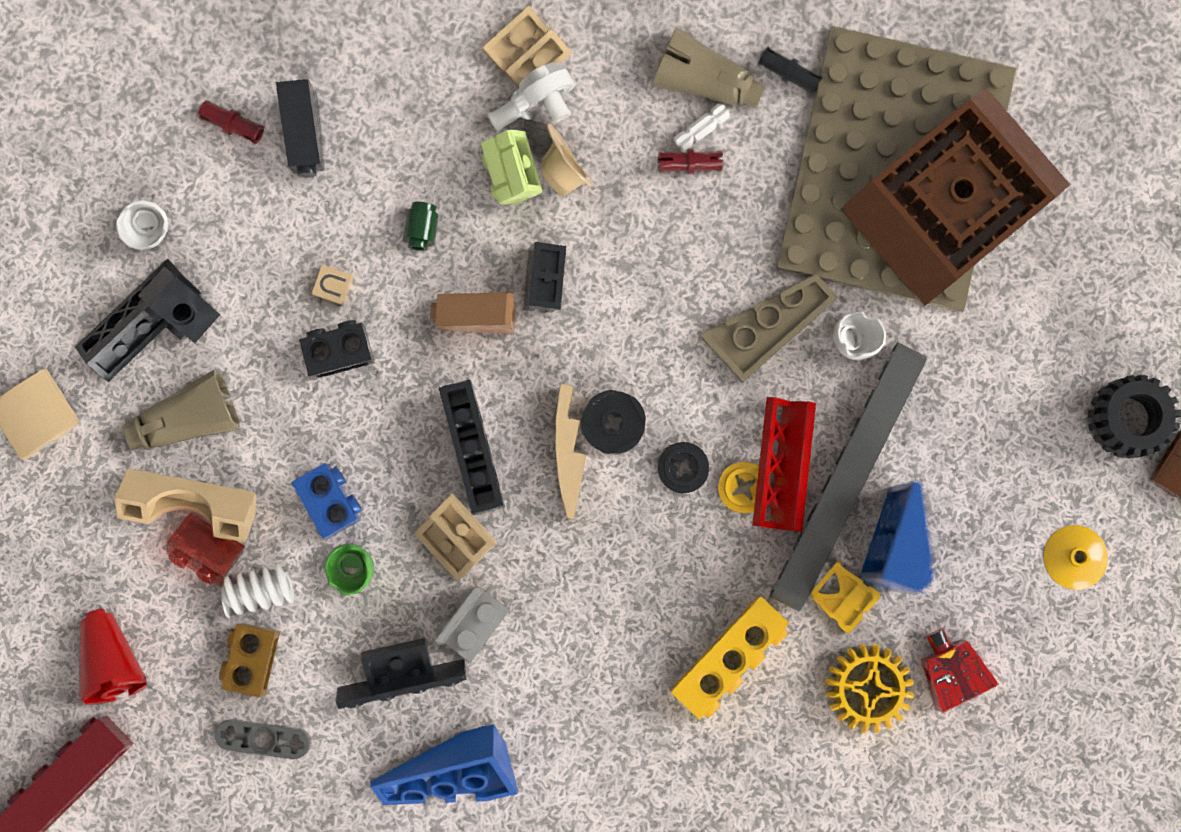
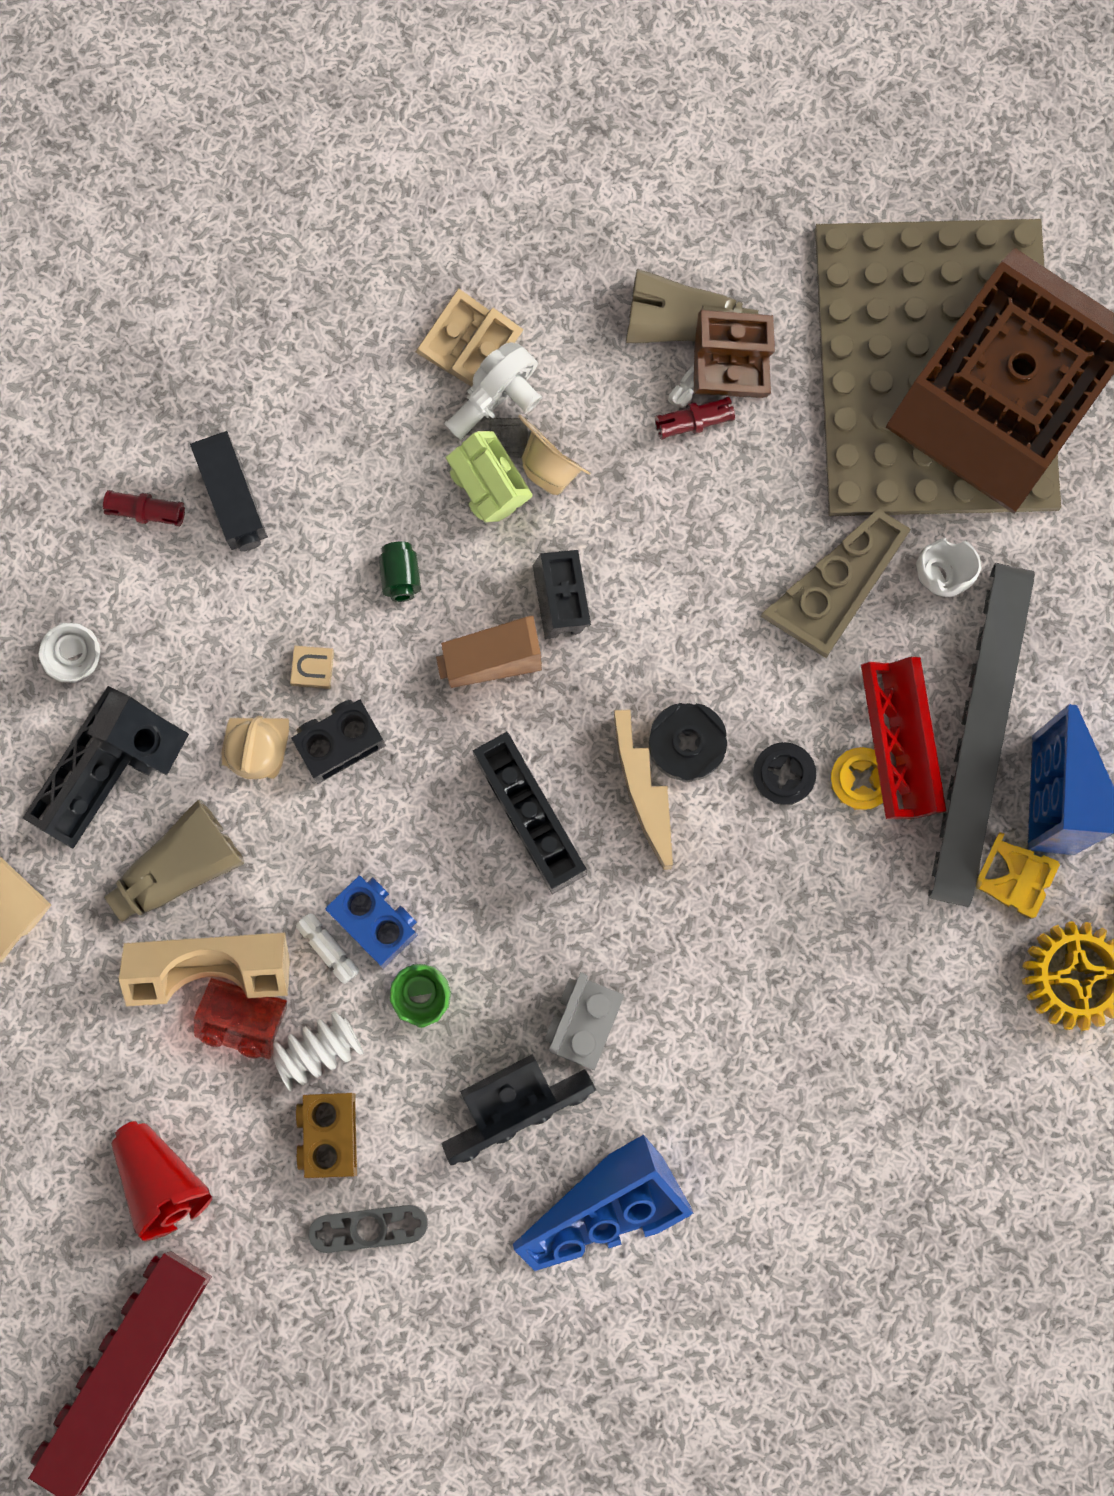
camera: 10 degrees left, 5 degrees down
tan slope [414,494,497,581] -> none
yellow brick [669,596,790,720] -> none
black pin [758,46,823,95] -> none
none -> tan piece [221,716,289,779]
none -> white axle [296,913,359,984]
none -> reddish brown slope [694,310,775,398]

